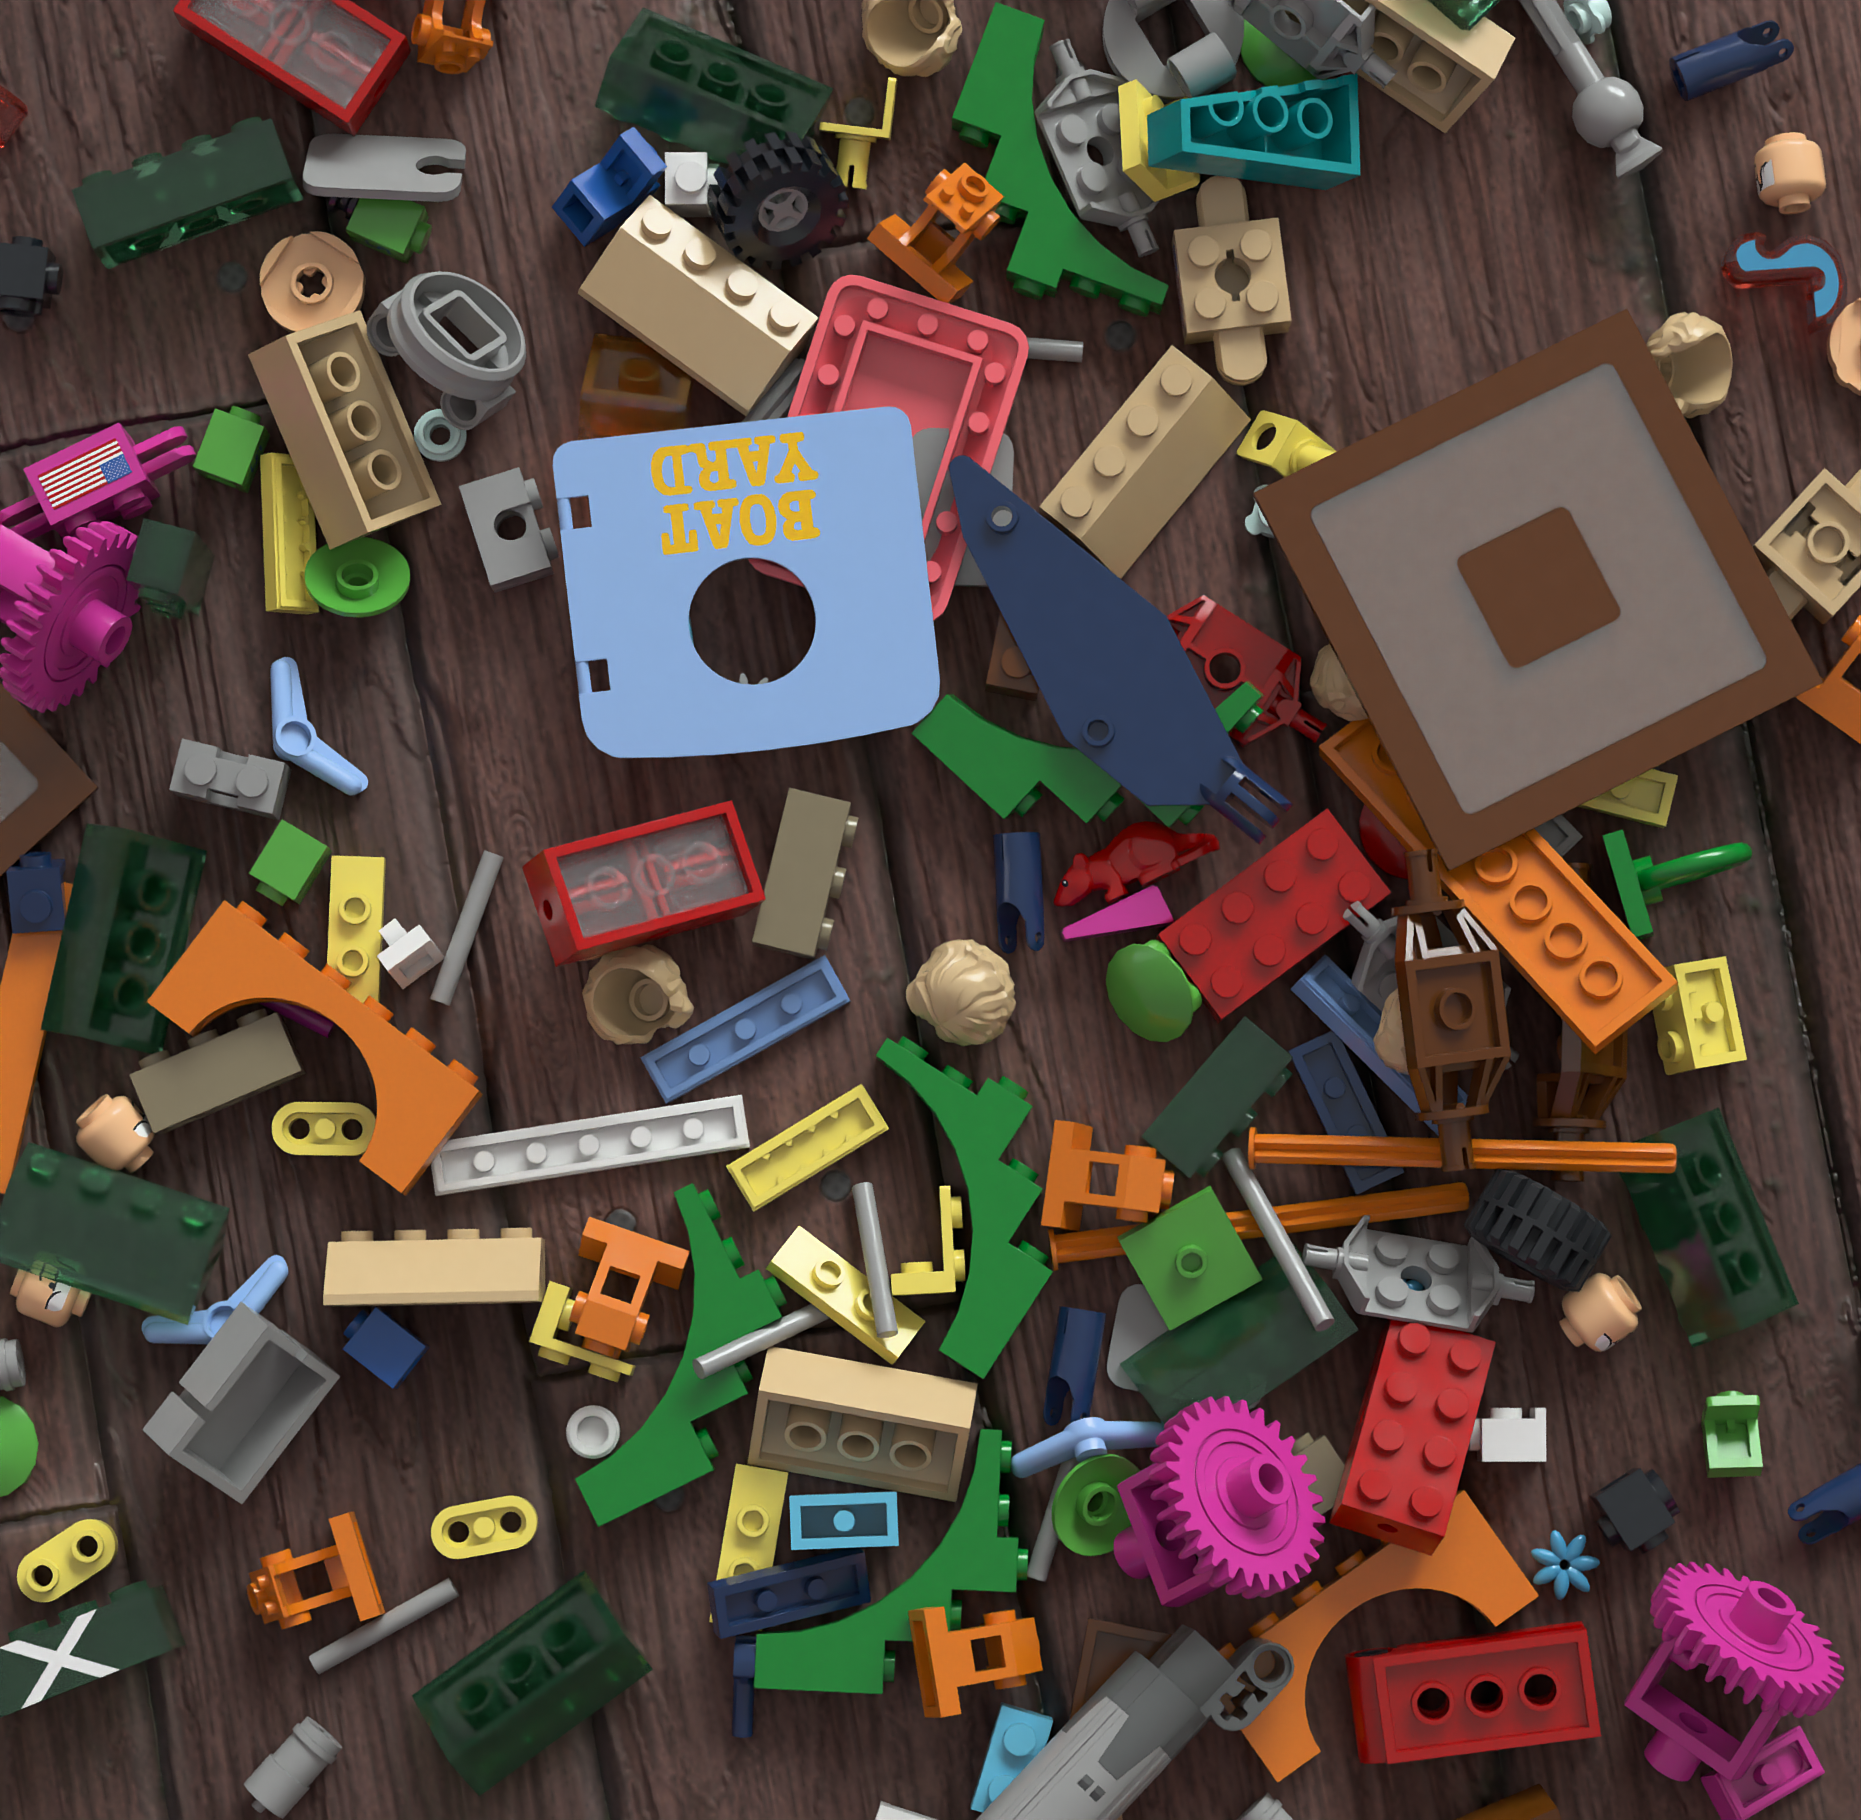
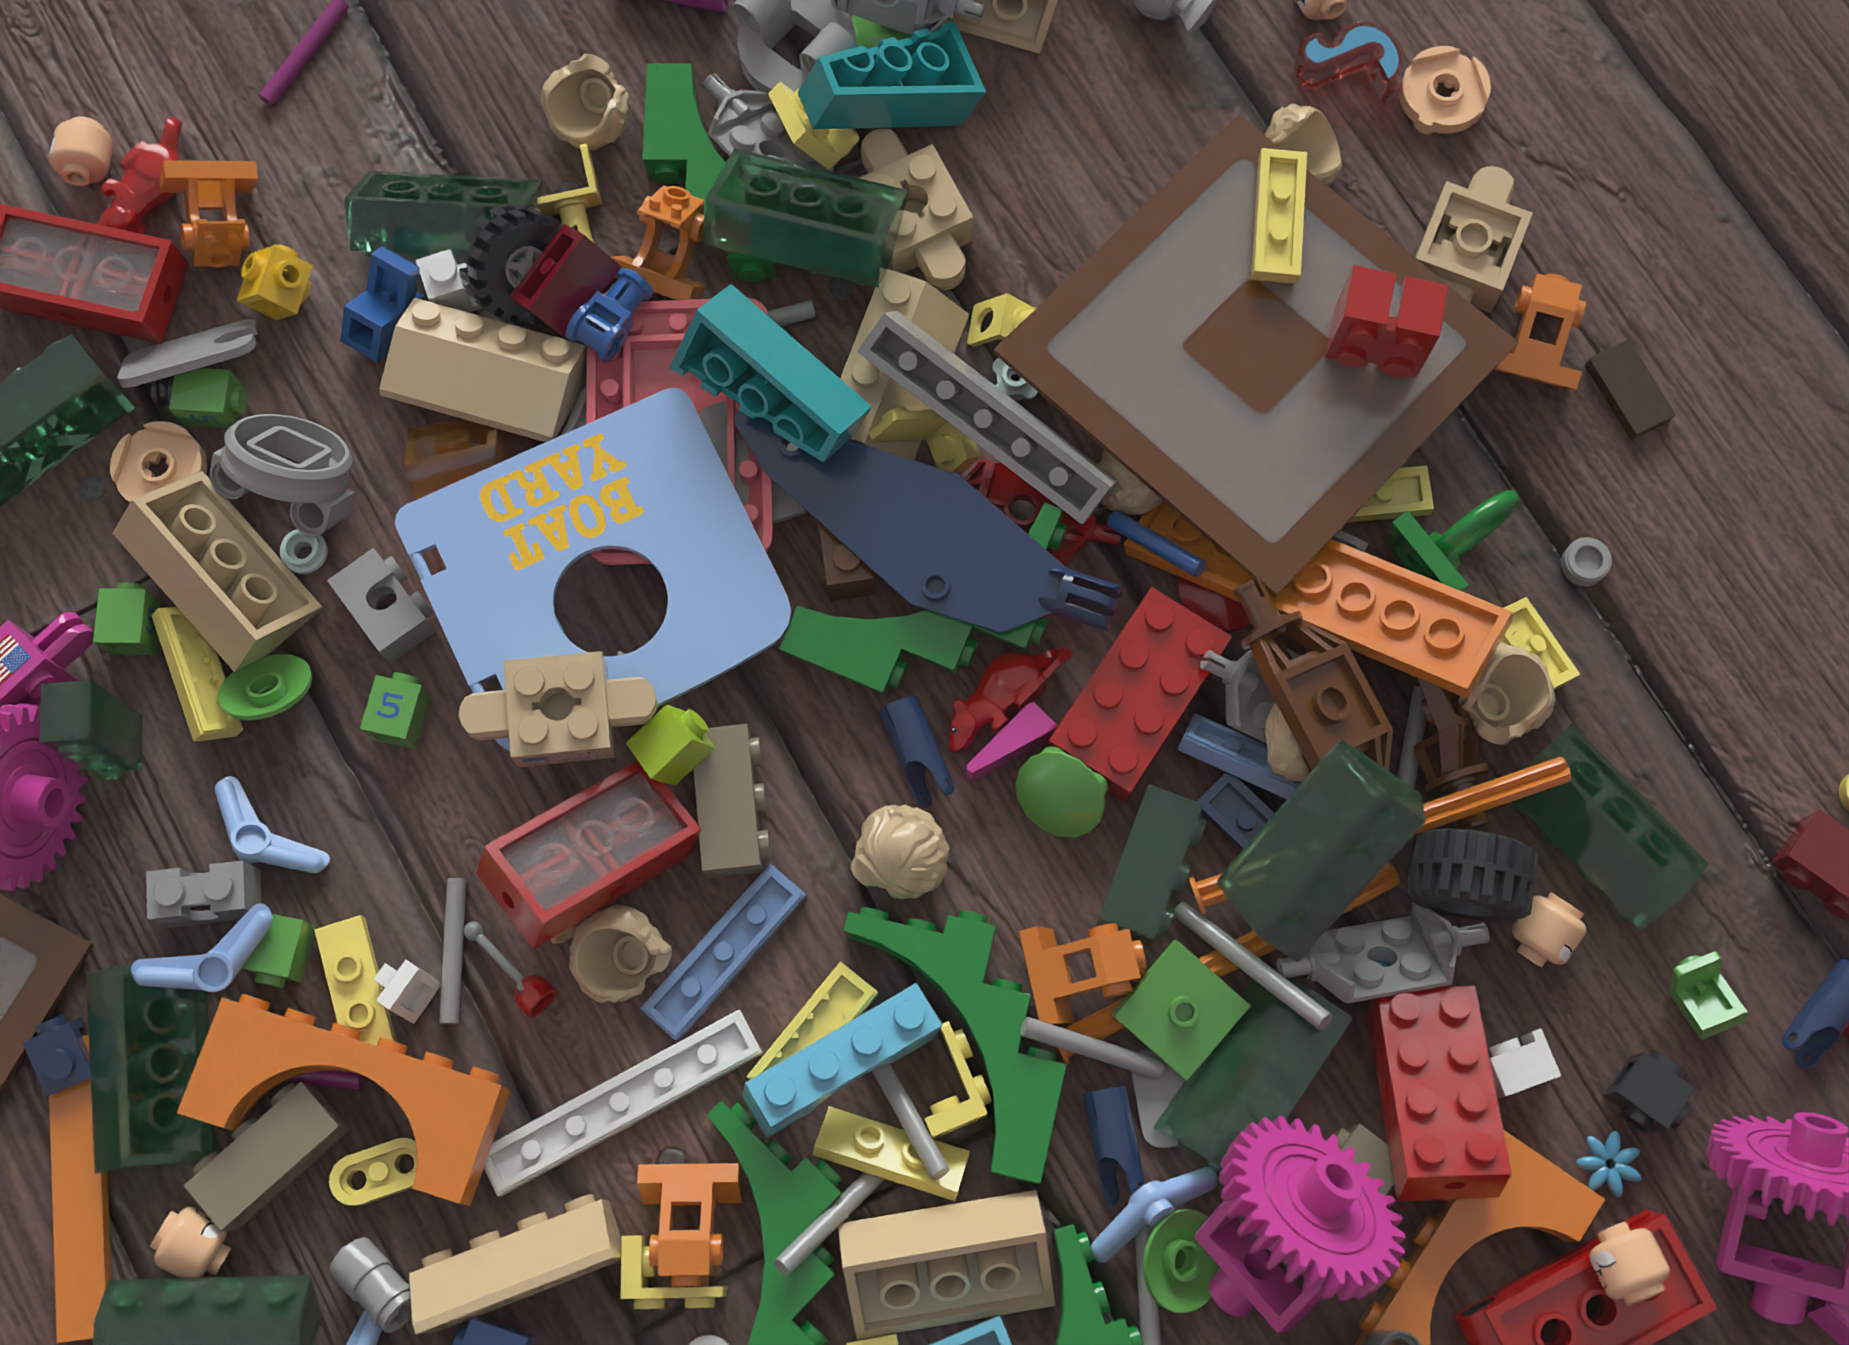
camera: 15 degrees left, 10 degrees down
none -> light blue piece [131,903,273,992]
none -> yellow brick [237,244,313,320]
none -> light grey piece [329,1237,412,1333]
none -> bright green brick [360,672,432,750]
none -> tan brick [459,651,658,767]
none -> hinge [464,921,558,1018]
none -> dark red brick [509,224,622,340]
none -> blue connector [566,268,654,363]
none -> lime brick [626,704,715,786]
none -> teal wedge [669,284,872,462]
none -> clear green slope [704,148,908,288]
none -> medium azure arch [742,983,942,1138]
none -> light grey brick [857,311,1118,524]
none -> light yellow bracket [869,407,982,475]
none -> light grey bar [1021,1017,1164,1079]
none -> blue piece [1107,510,1206,577]
none -> clear green slope [1217,738,1426,962]
none -> light yellow plate [1251,148,1307,284]
none -> red piece [1325,265,1449,378]
none -> light grey bar [1390,686,1427,815]
none -> tan hair [1458,642,1555,745]
none -> light grey tile [1561,537,1612,586]
none -> light nougat head [1589,1222,1670,1306]

